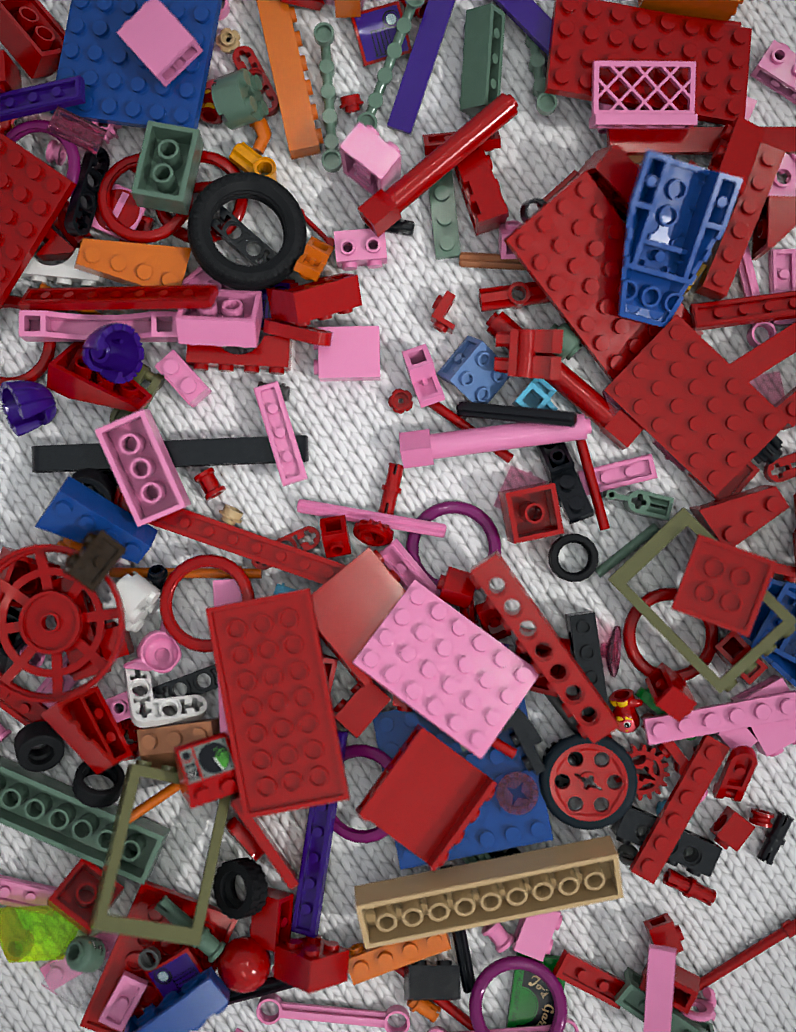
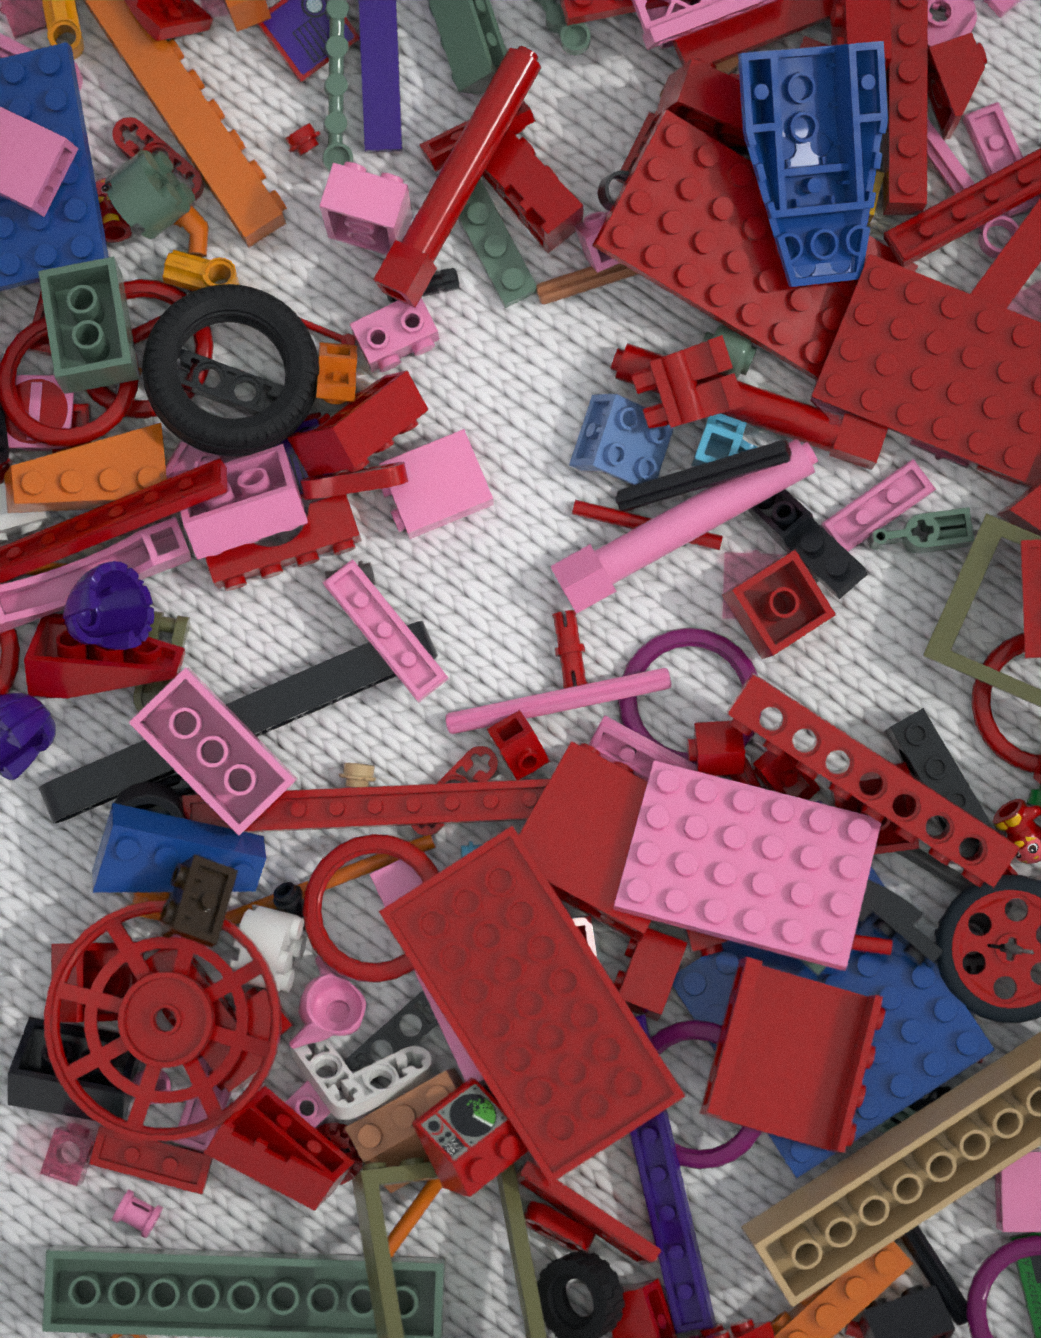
camera: 20 degrees left, 5 degrees down
black tyre [14,721,65,772] -> none
black tyre [72,762,125,808] -> none
bright pink brick [154,349,212,408] -> none
red bush [193,467,226,501] -> none
tan plate [216,28,240,54] -> none
sand green bar [313,22,342,173] -> none
red gear [353,519,394,546] -> none
red plate [388,389,413,414] -> none
bright pink brick [402,344,445,408] -> none
red bracket [430,290,456,334] -> none
red piece [479,281,551,312] -> none
bright pink bush [481,922,515,953] -> none
clear pink gear [496,772,538,815] -> none
black tyre [548,534,599,582] -> none
red bar [576,439,610,531] -> none
sand green bar [595,523,659,578] -> none
clear pink dish [600,626,621,677] -> none

